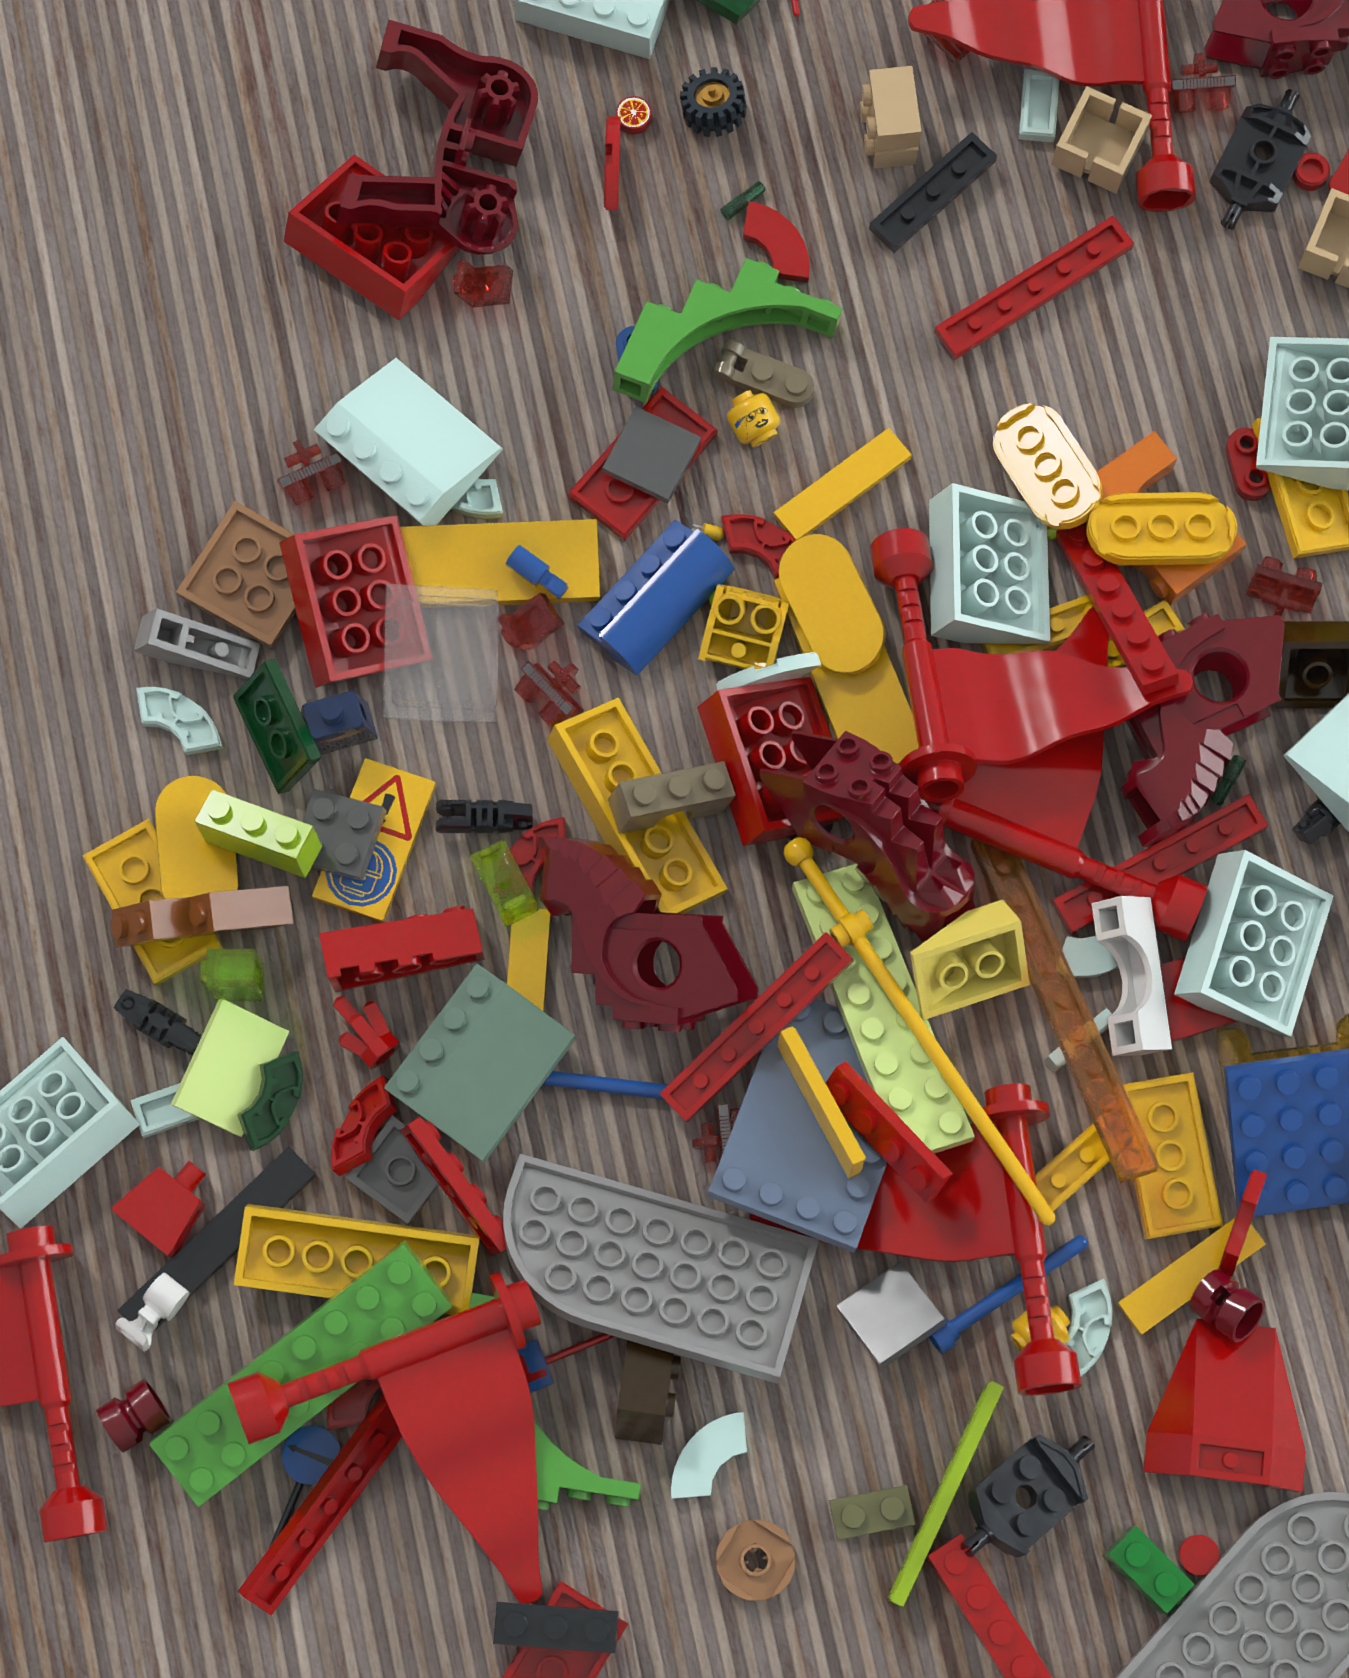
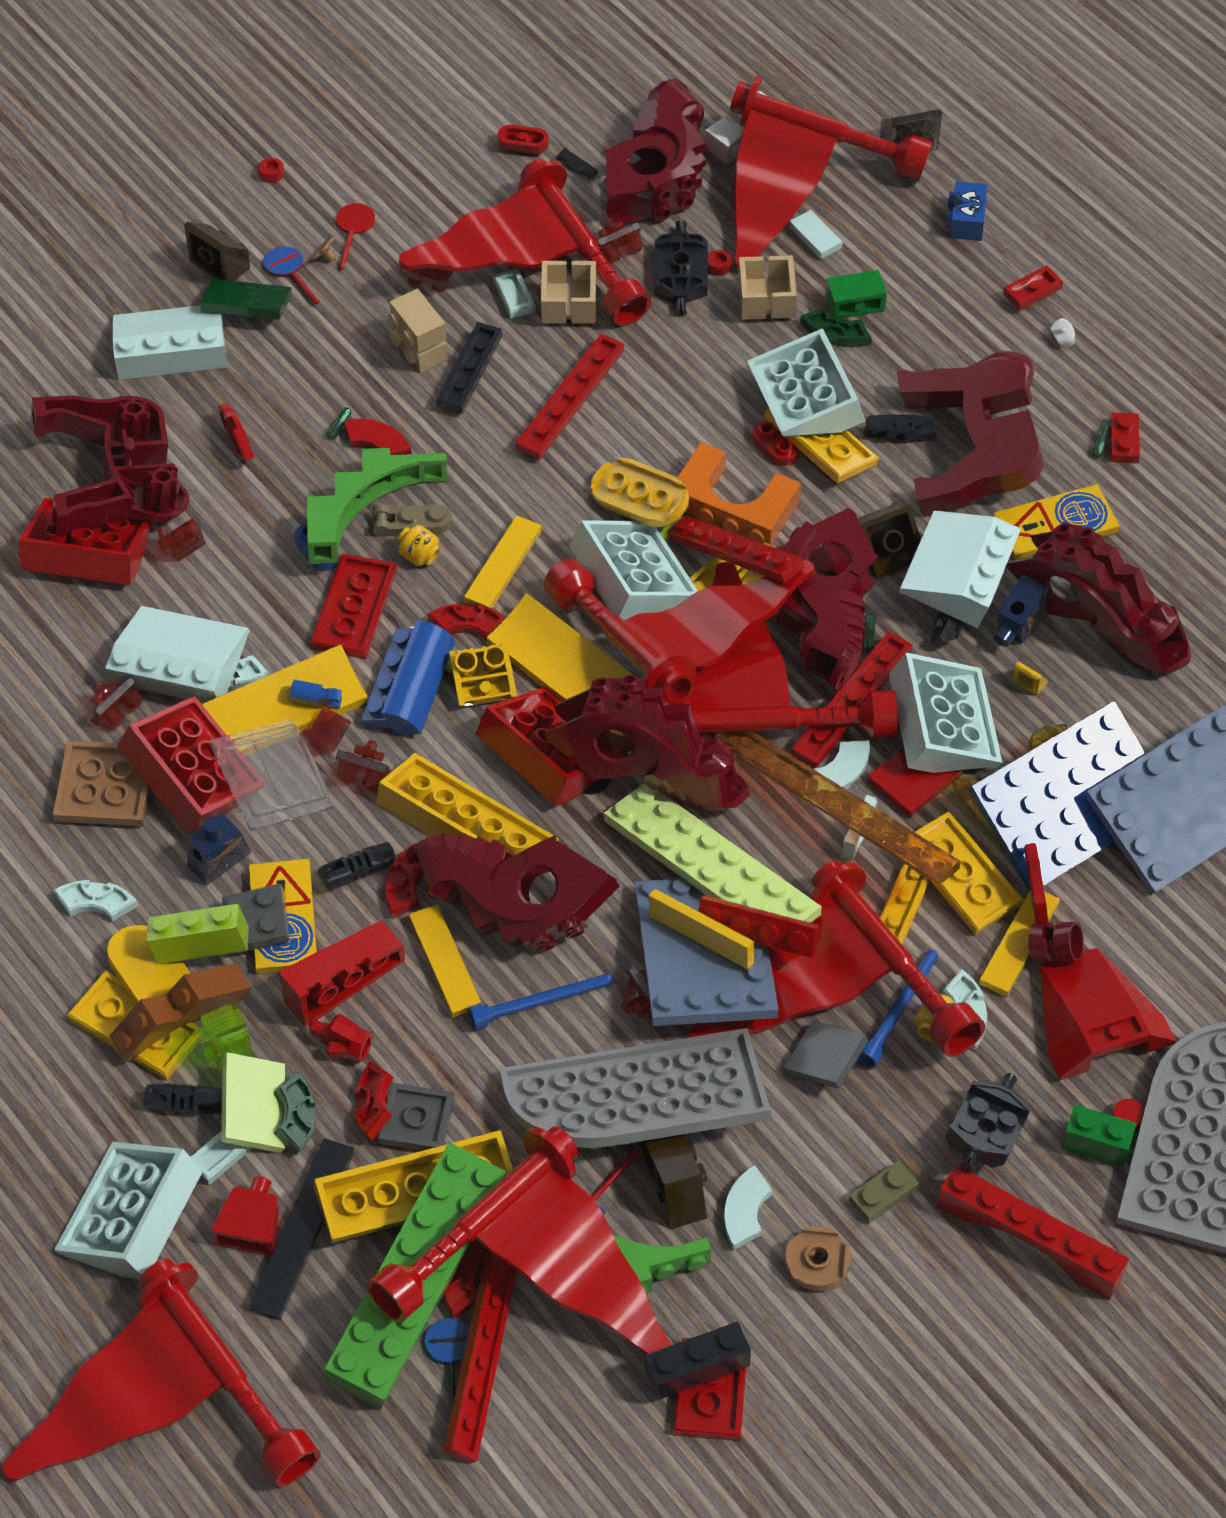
camera: 25 degrees left, 20 degrees down
dark red wheel [96,1379,171,1453] -> none
white leg [115,1272,190,1352] -> none
light grey slope [133,608,261,679] -> none
dark green tile [233,659,322,794] -> none
sand green slope [384,963,577,1163] -> none
red plate [399,1116,506,1256] -> none
clear neon green slope [470,839,539,926] -> none
dark grey tile [602,406,701,504] -> none
dark tan arch [608,761,736,834] -> none
red tile [616,96,652,134] -> none
red plate [659,932,854,1123] -> none
black wheel [680,67,747,137] -> none
light aqua tile [716,652,821,690] -> none
yellow tile [779,534,886,675] -> none
yellow bar [784,837,1055,1226] -> none
lime tile [887,1381,1004,1607] -> none
light yellow slope [910,899,1030,1020] -> none
yellow tile [1086,492,1237,565] -> none
white arch [1091,896,1172,1056] -> none
clear red hips [1246,556,1322,617] -> none

